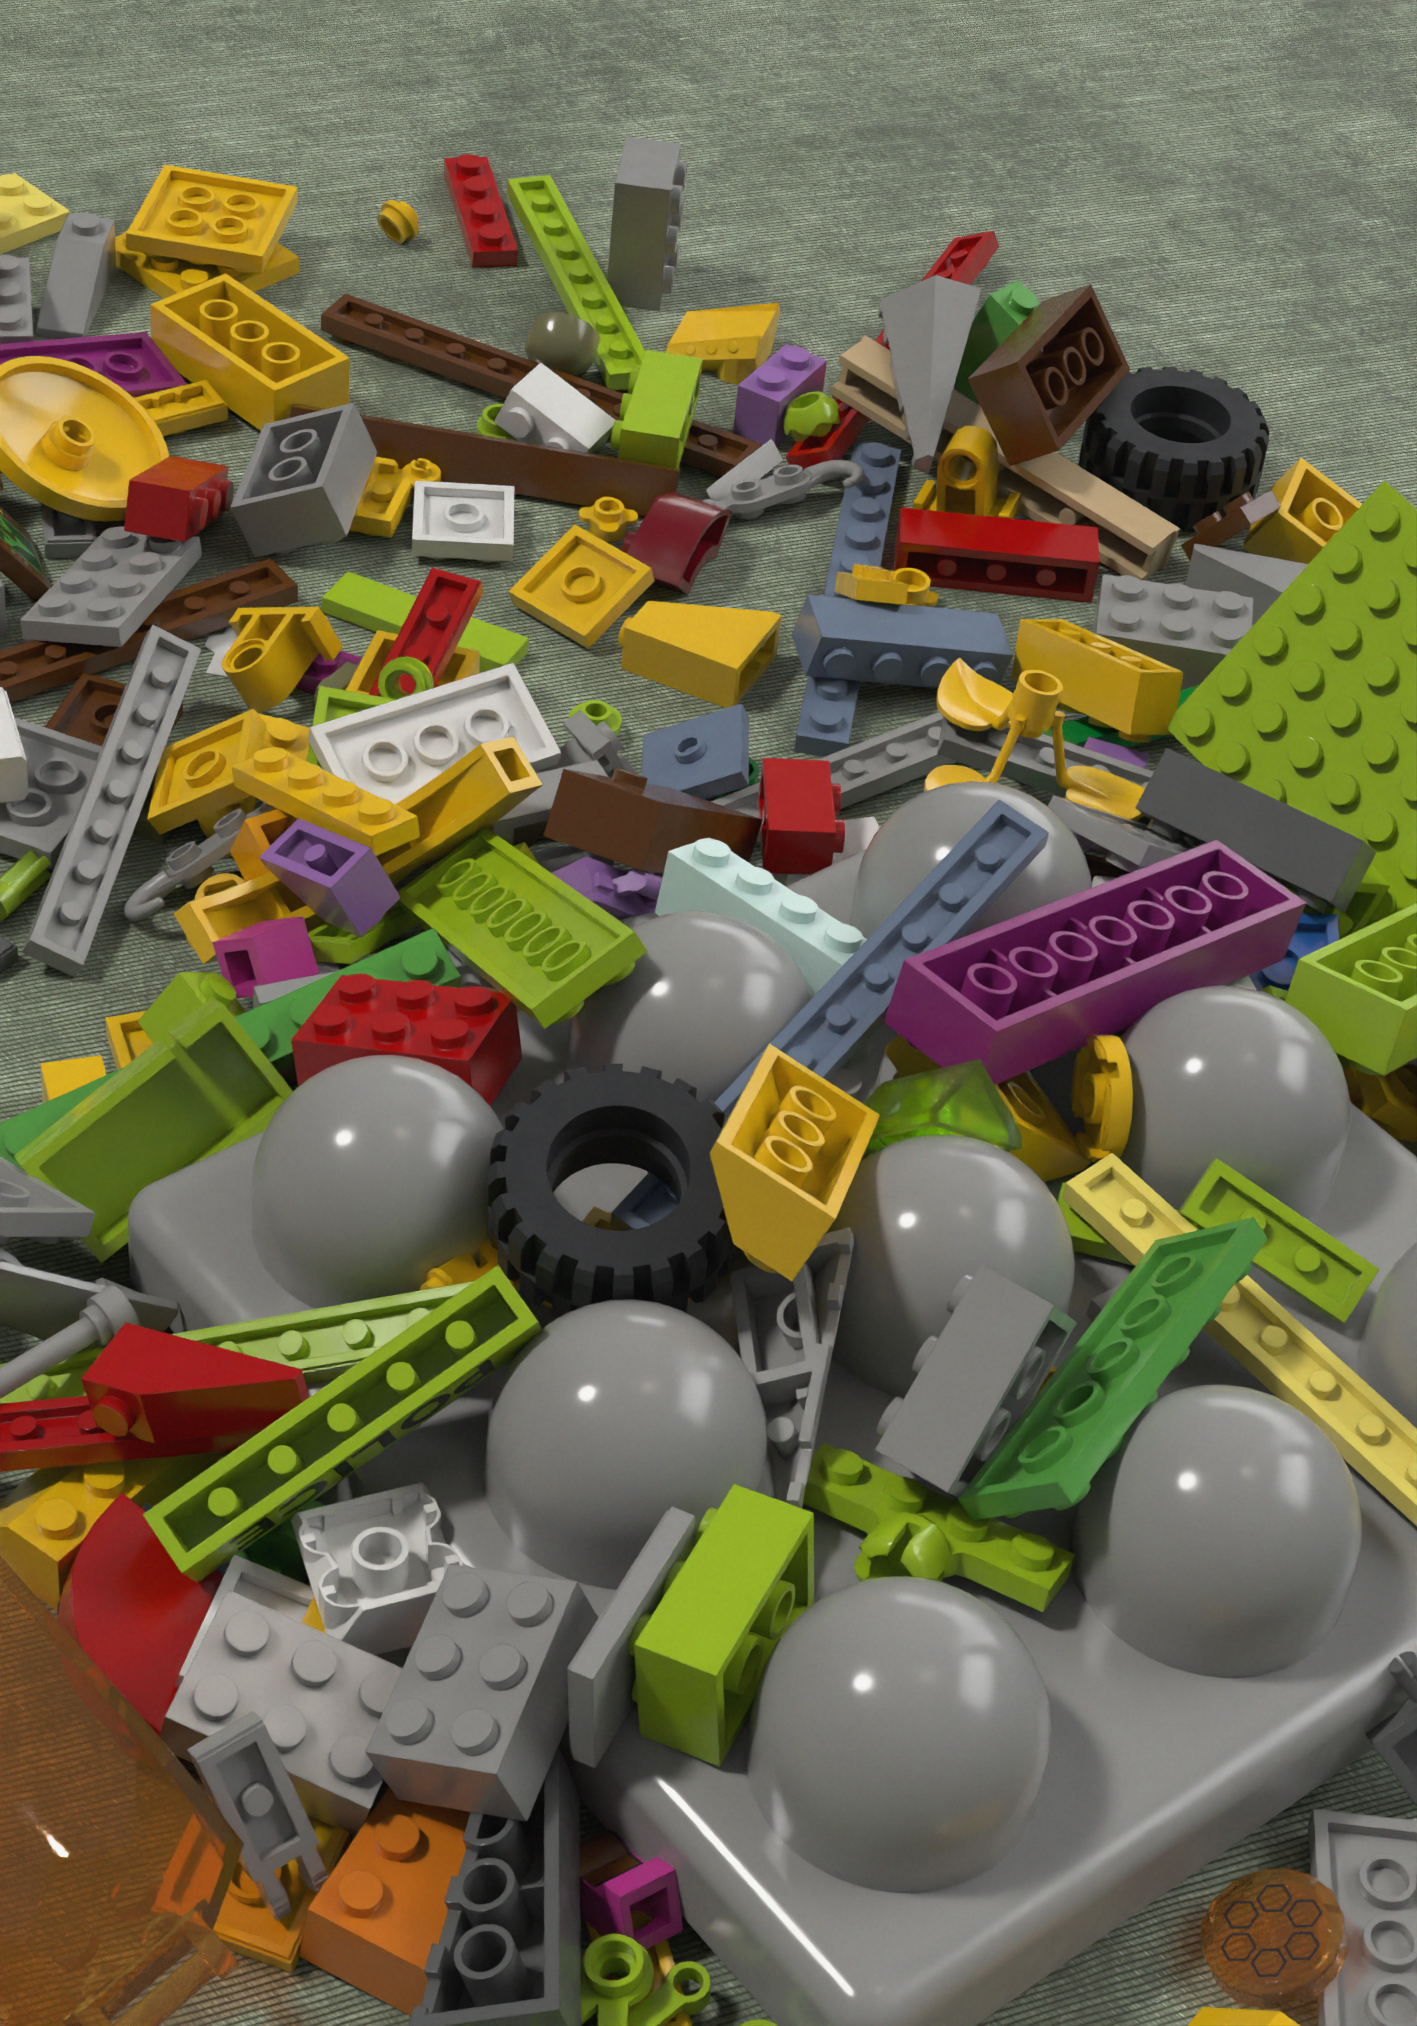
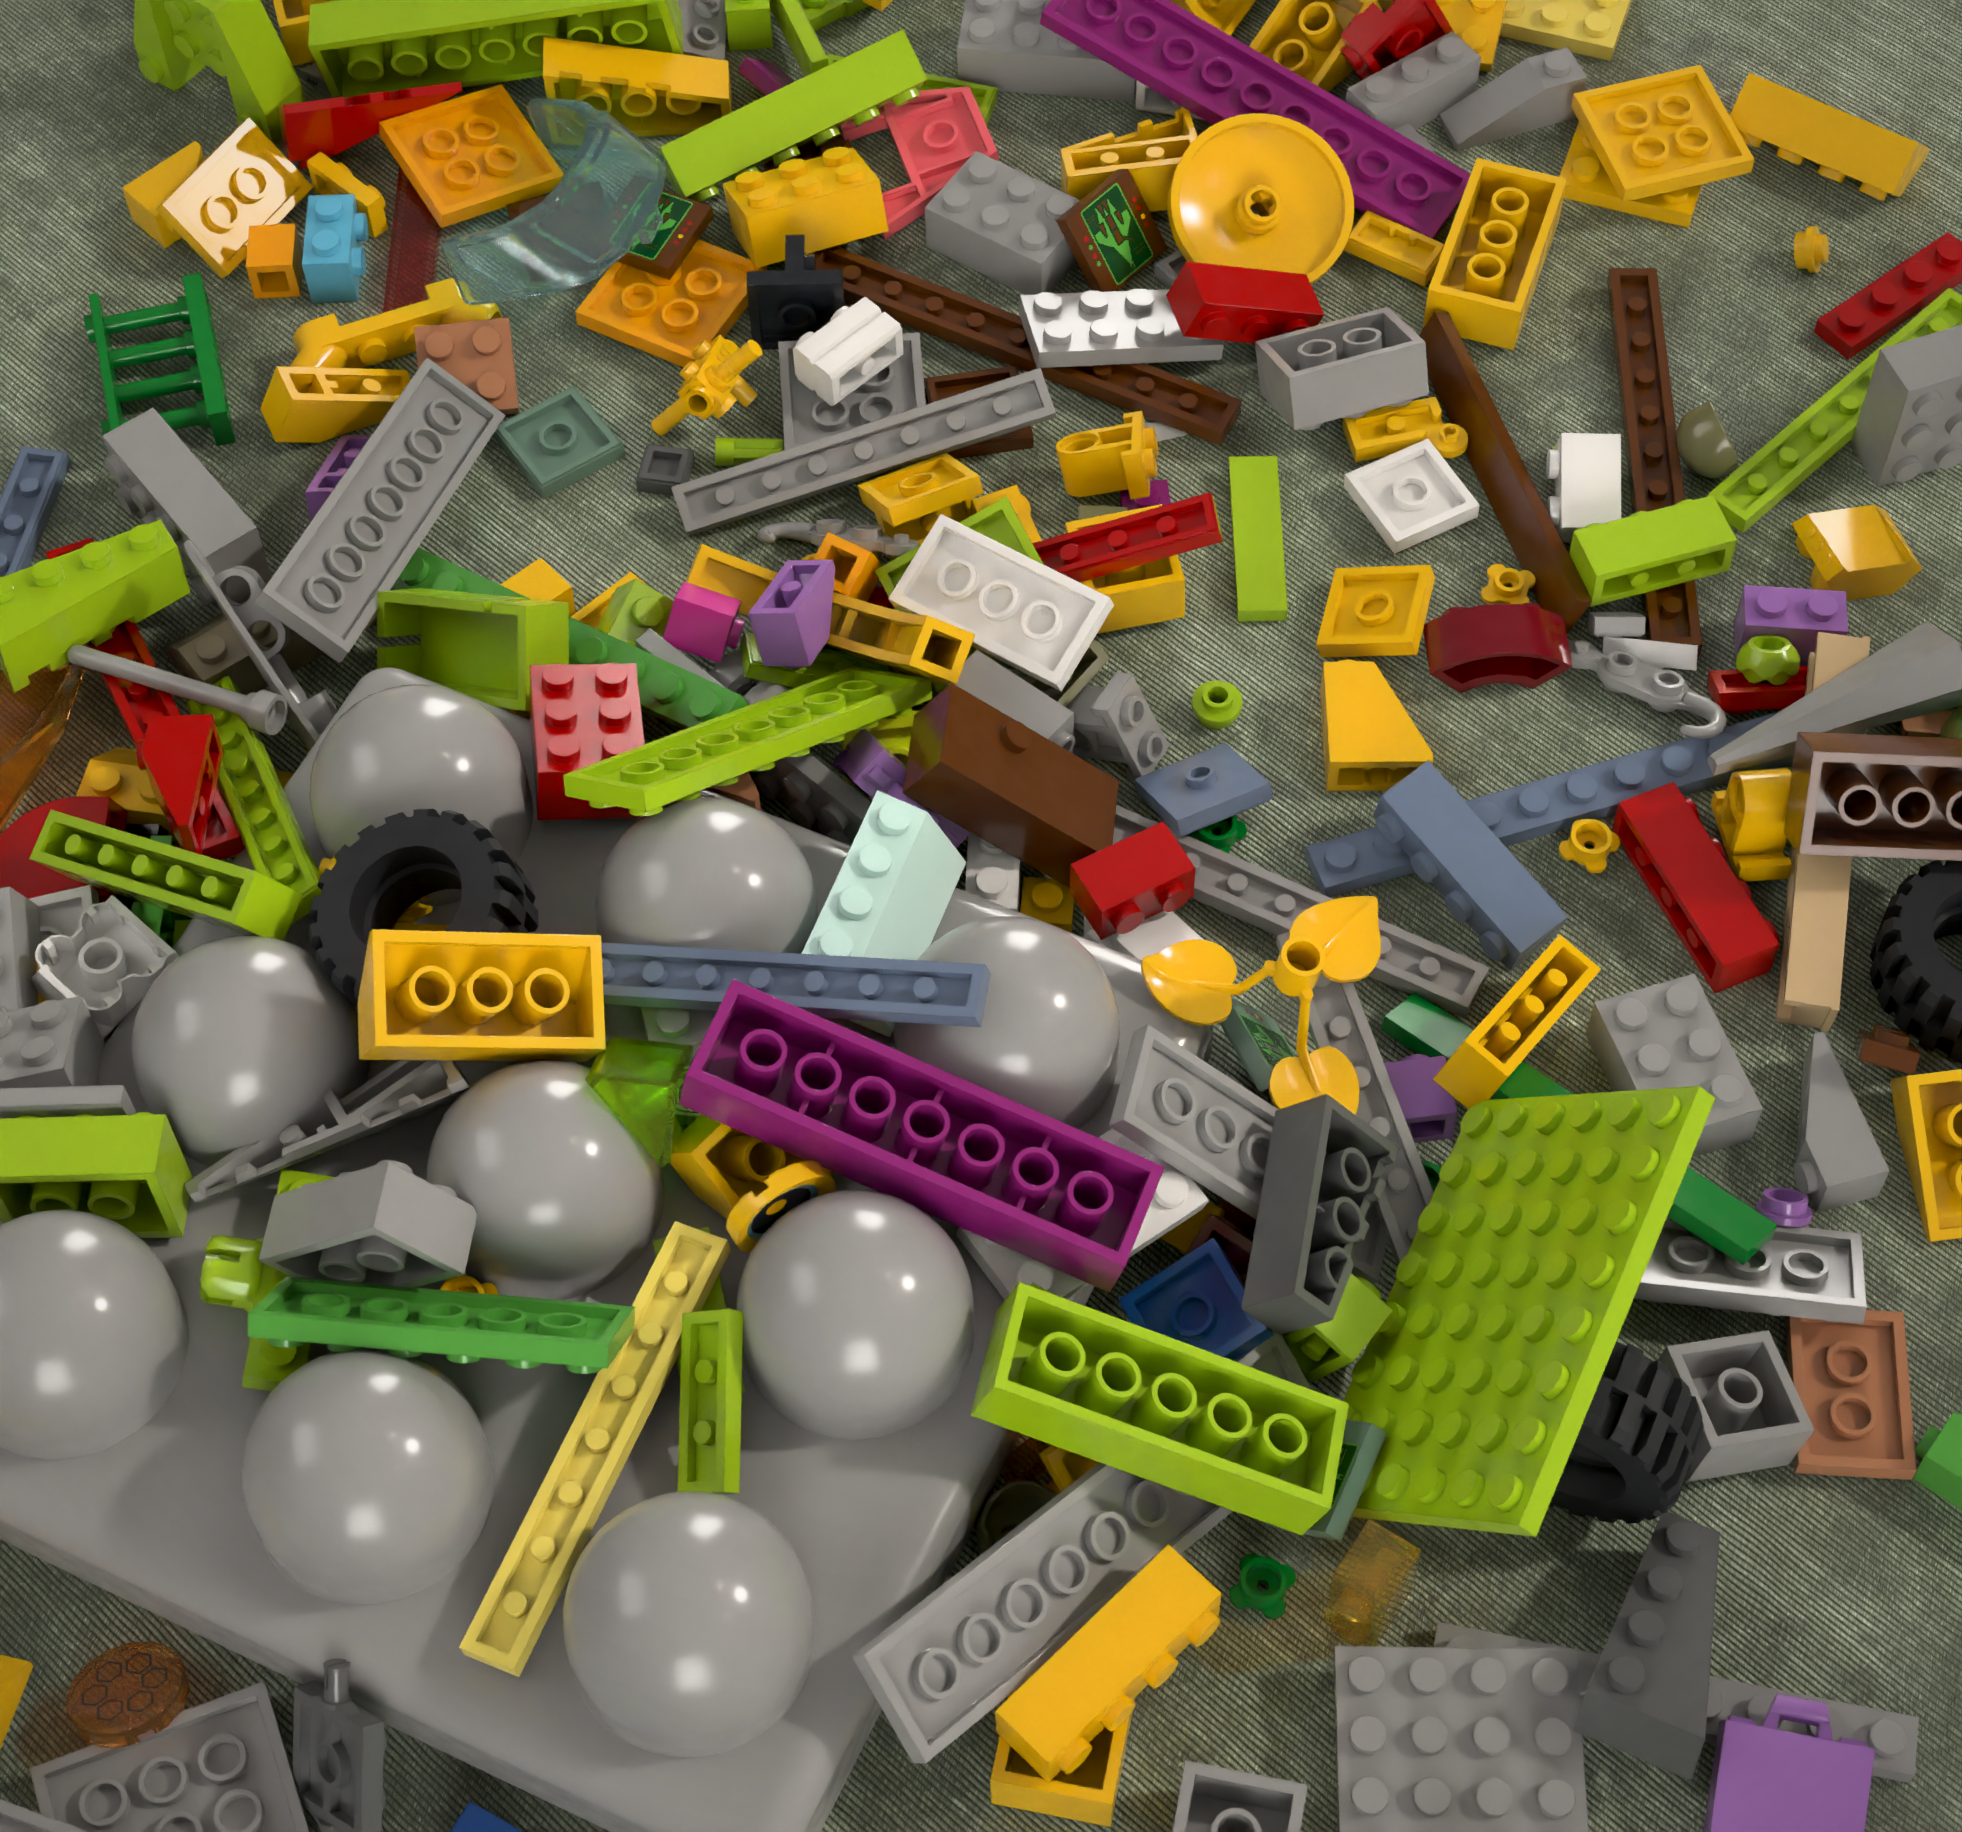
camera: 70 degrees right, 15 degrees up
yellow plate [232,747,420,856] -> none
lime plate [378,656,434,700] -> none
yellow plate [835,564,908,605] -> none
none -> light grey tile [1587,612,1646,637]
none -> yellow slope [1730,72,1930,201]

